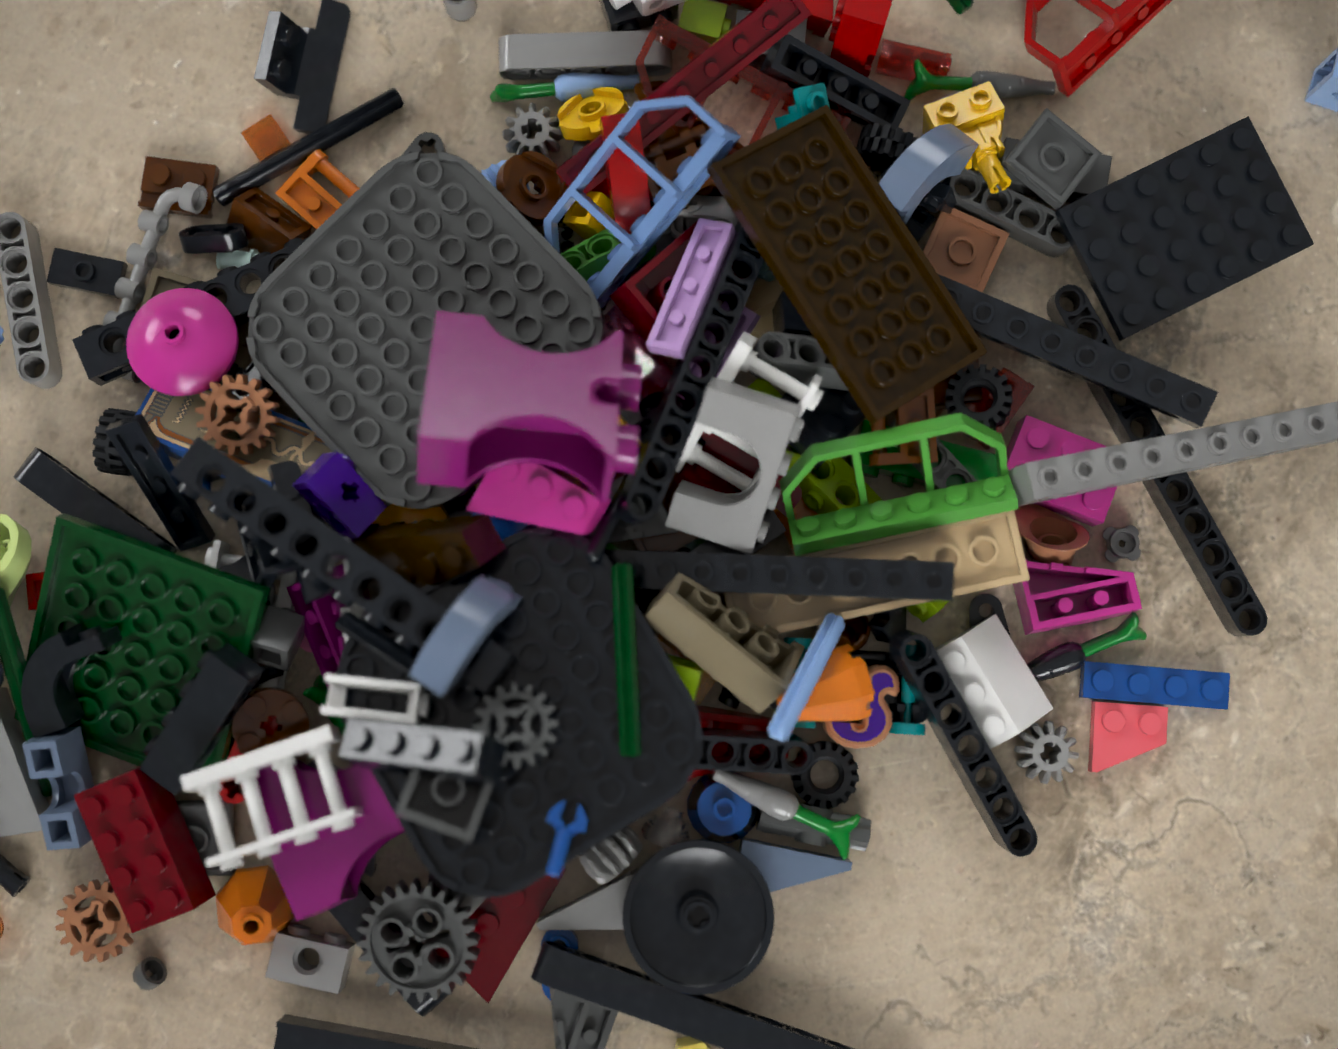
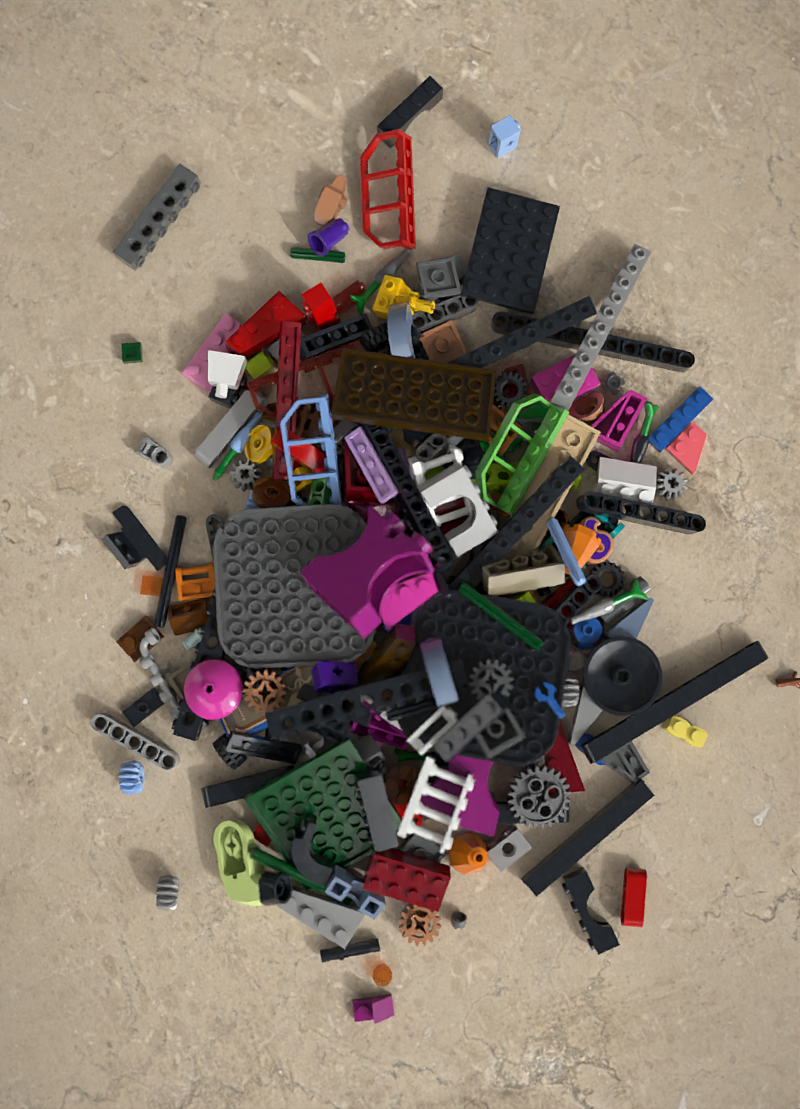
camera: 50 degrees left, 0 degrees up
black beam [179,223,248,254] -> none
teal bracket [775,83,830,130] -> none
black piece [867,606,907,643] -> none

